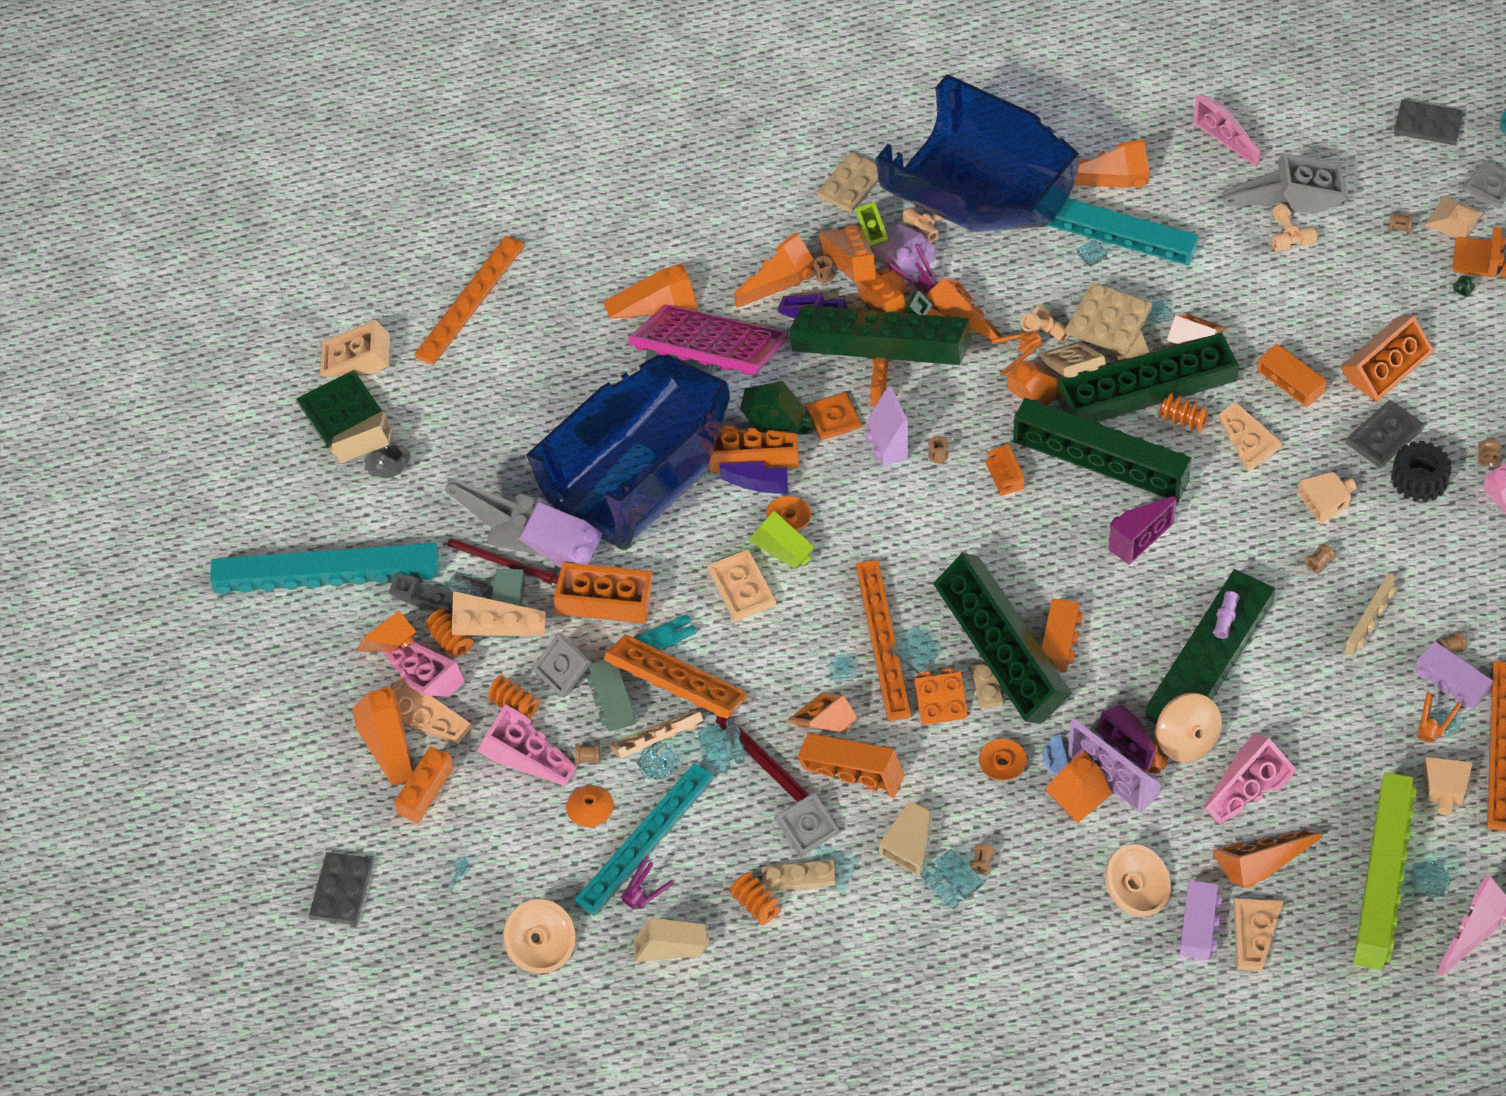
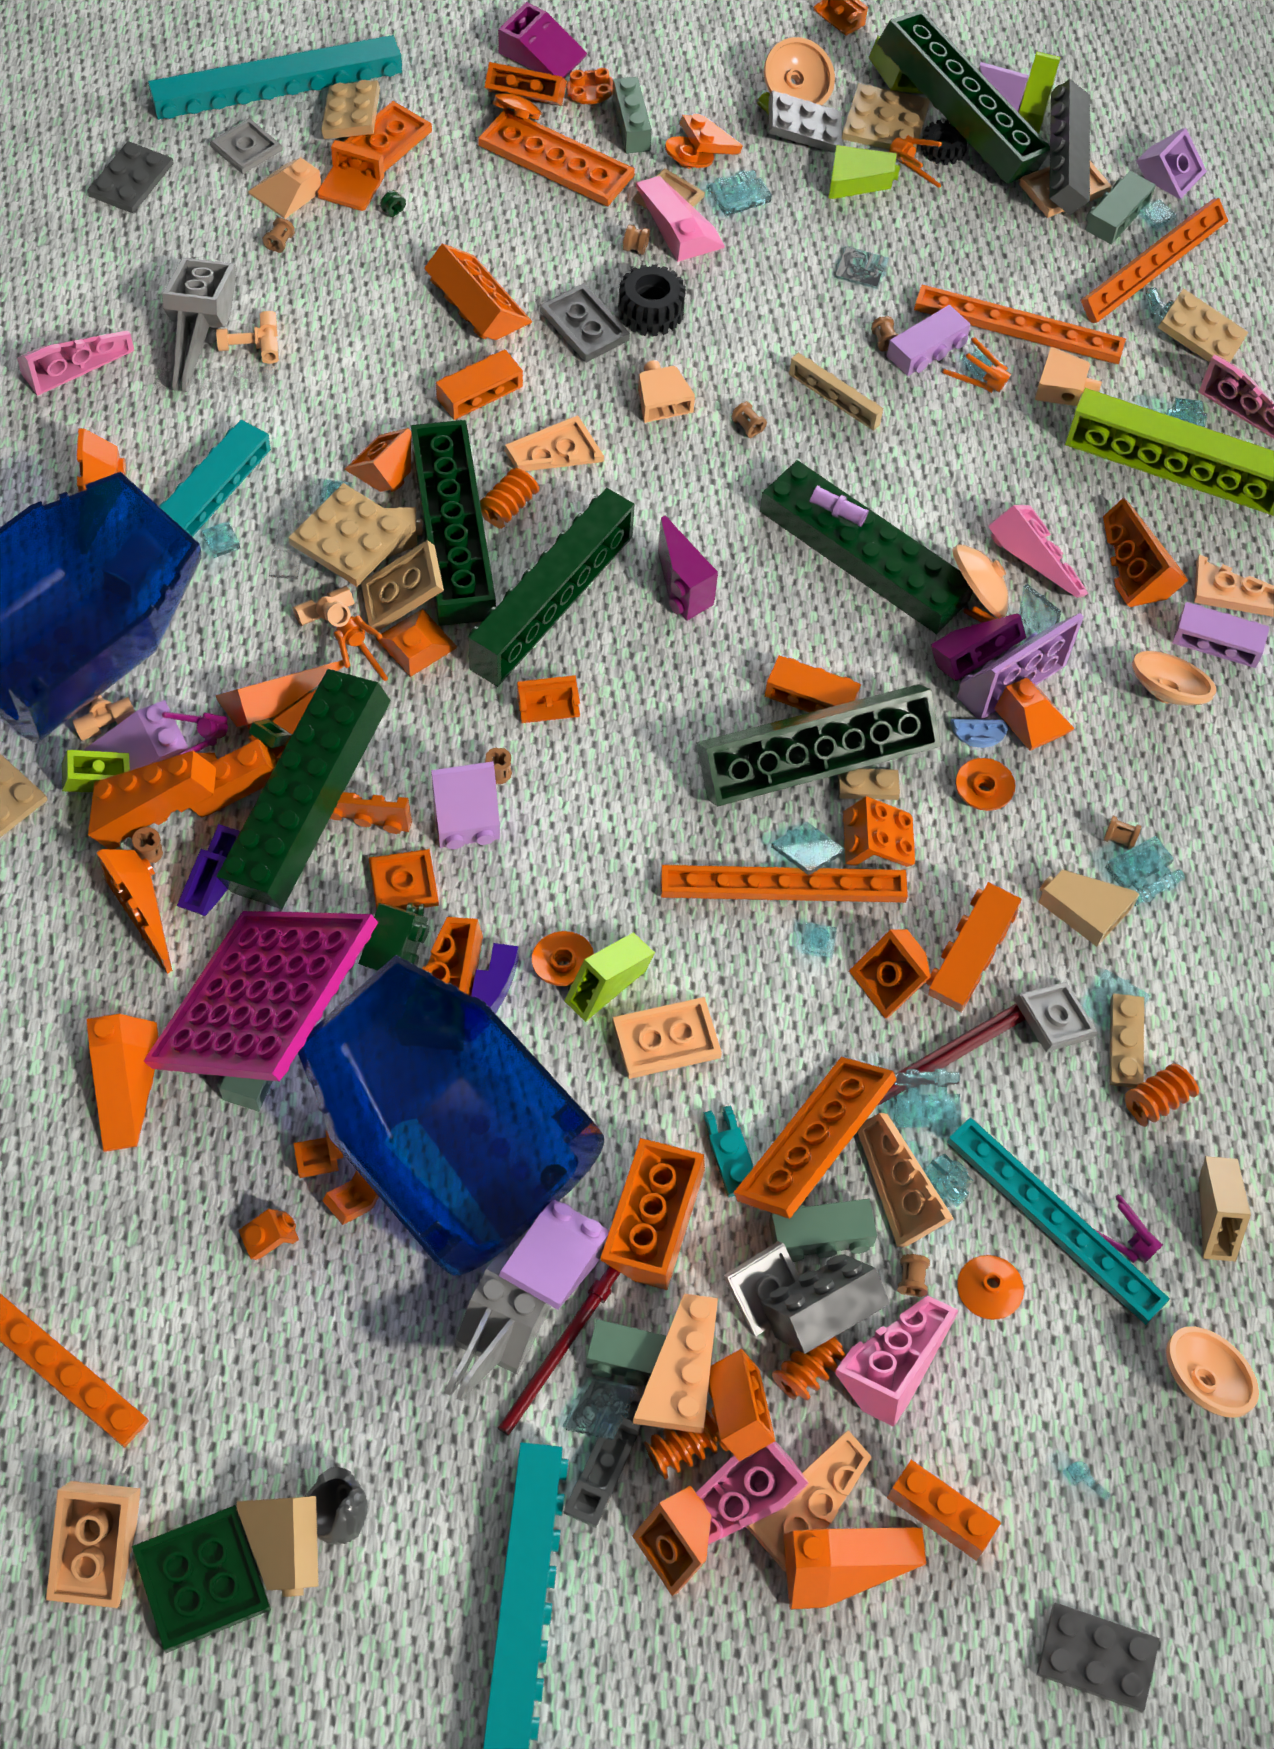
camera: 90 degrees left, 5 degrees up
none -> orange bracket [238,1209,299,1260]
none -> orange brick [708,1348,776,1461]
none -> dark grey brick [761,1254,890,1354]
none -> clear light blue piece [1019,584,1061,634]

